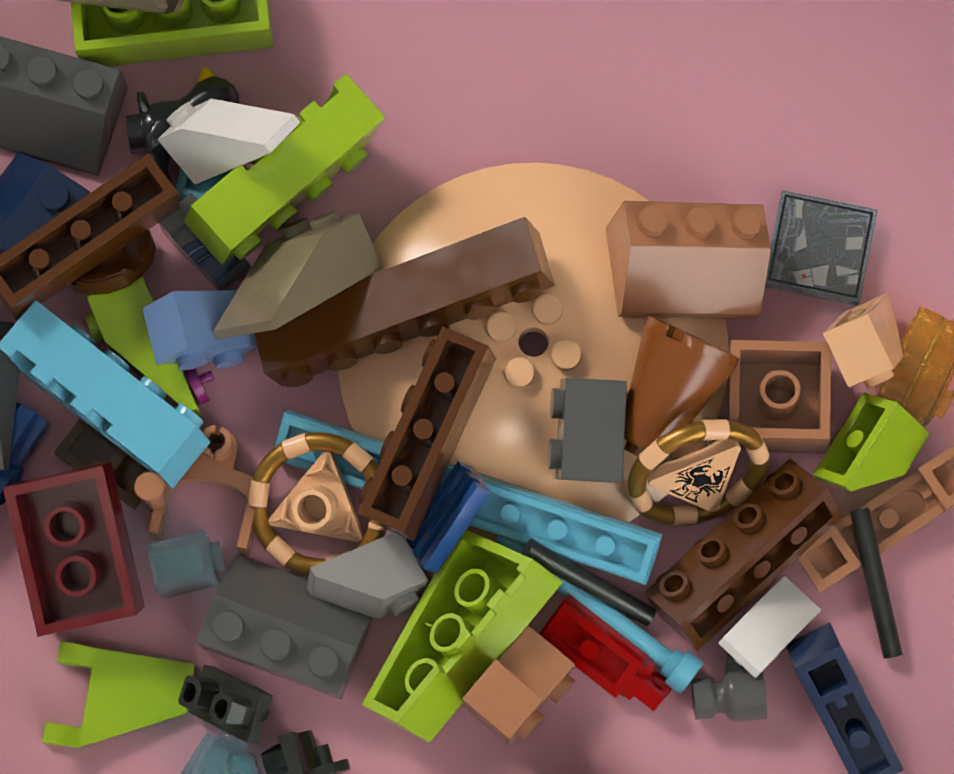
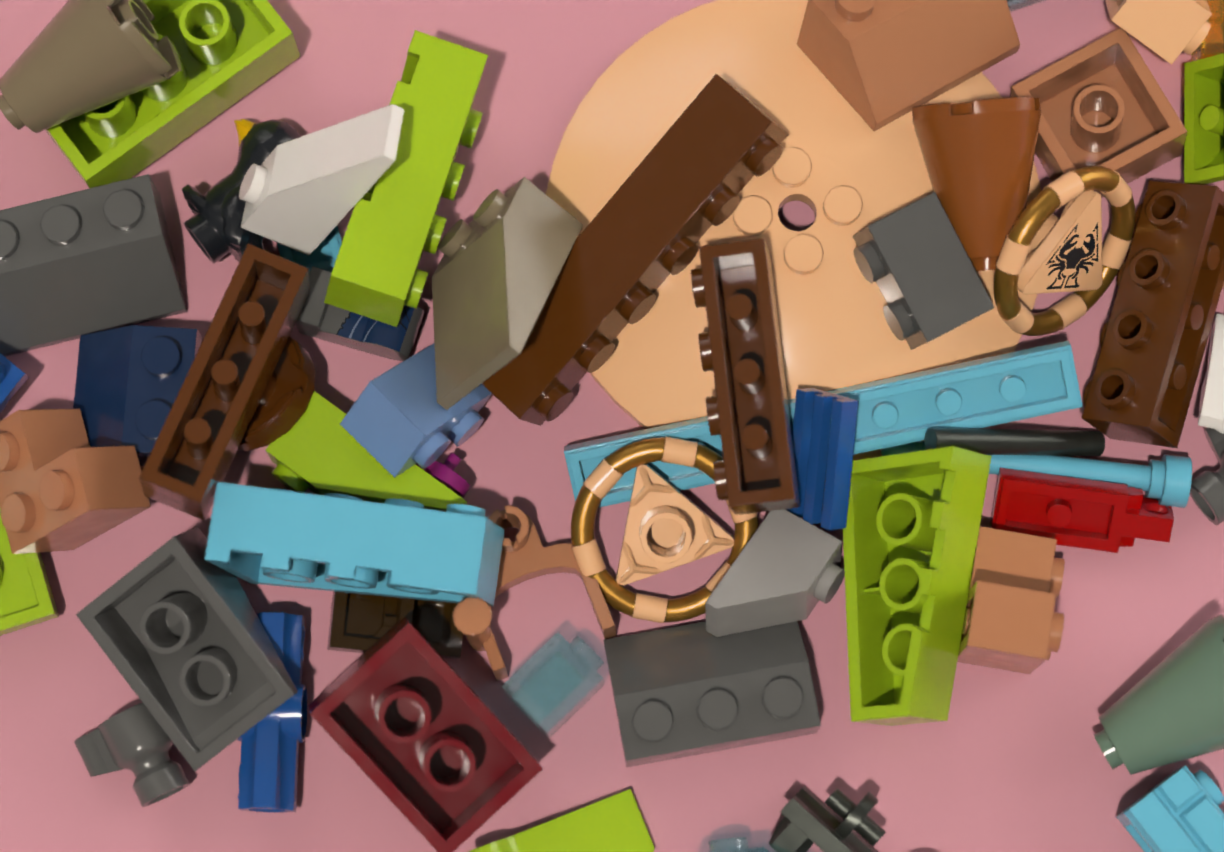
camera: 30 degrees left, 0 degrees up
pearl dark grey hips [178,665,273,744] -> none

